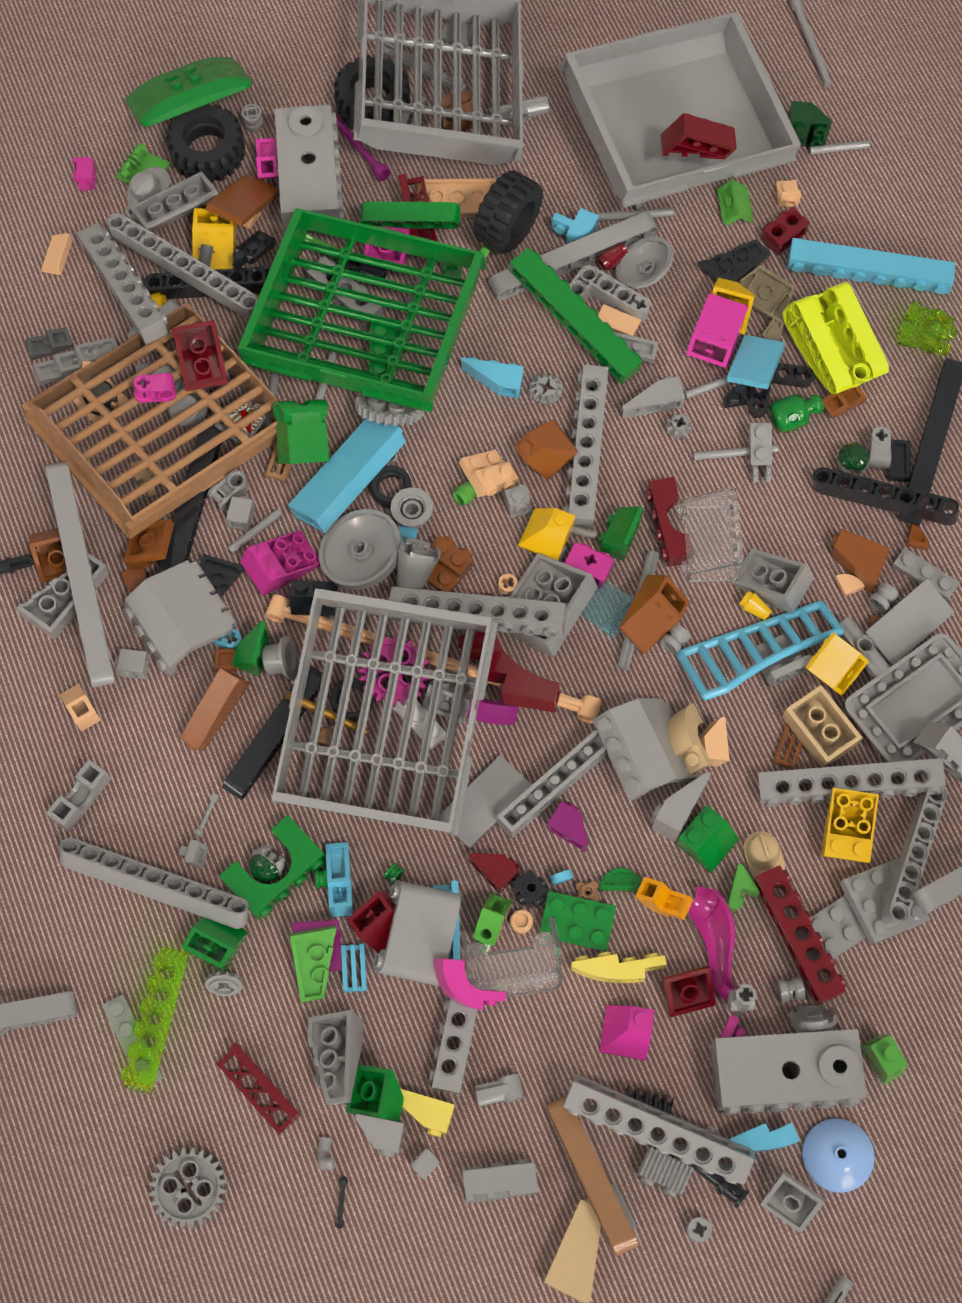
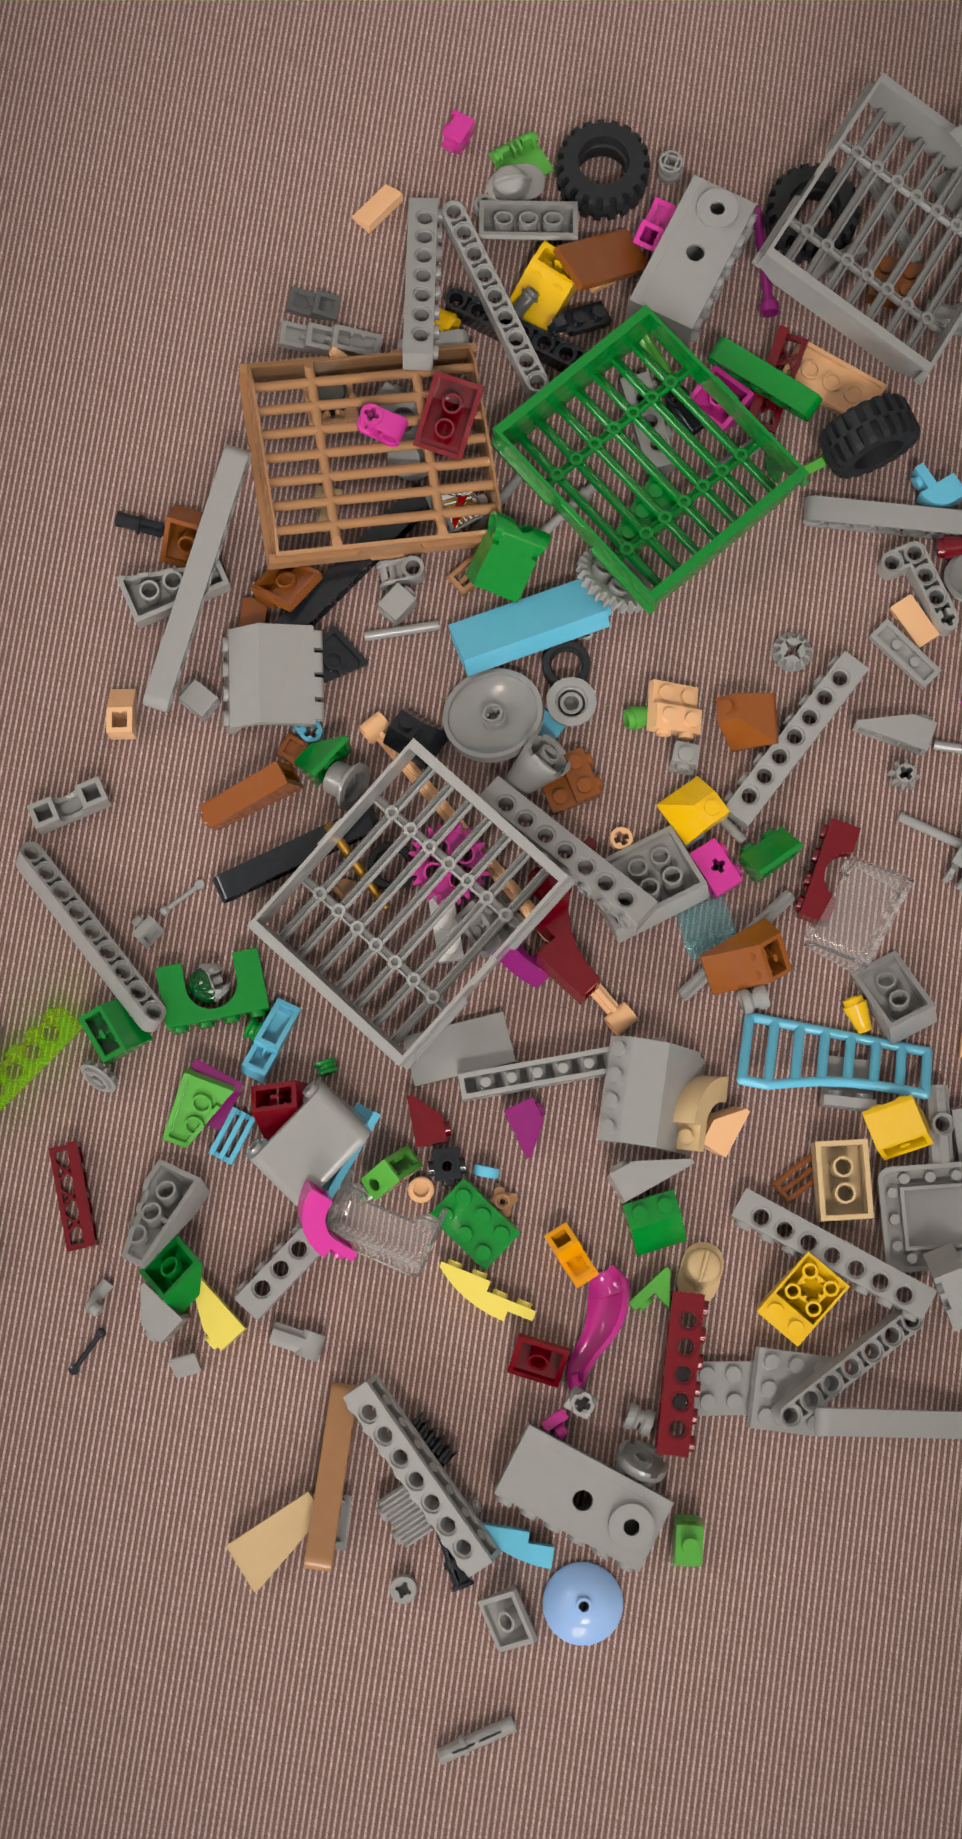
camera: 30 degrees right, 10 degrees up
green wedge [125,57,252,127] -> none
dark pink slope [240,530,320,596] -> none
medium azure slope [461,357,524,398] -> none
light grey wedge [462,1159,539,1204] -> none
green brick [510,247,642,385] -> none
green tile [598,867,642,892] -> none
dark pink slope [599,1005,655,1061] -> none

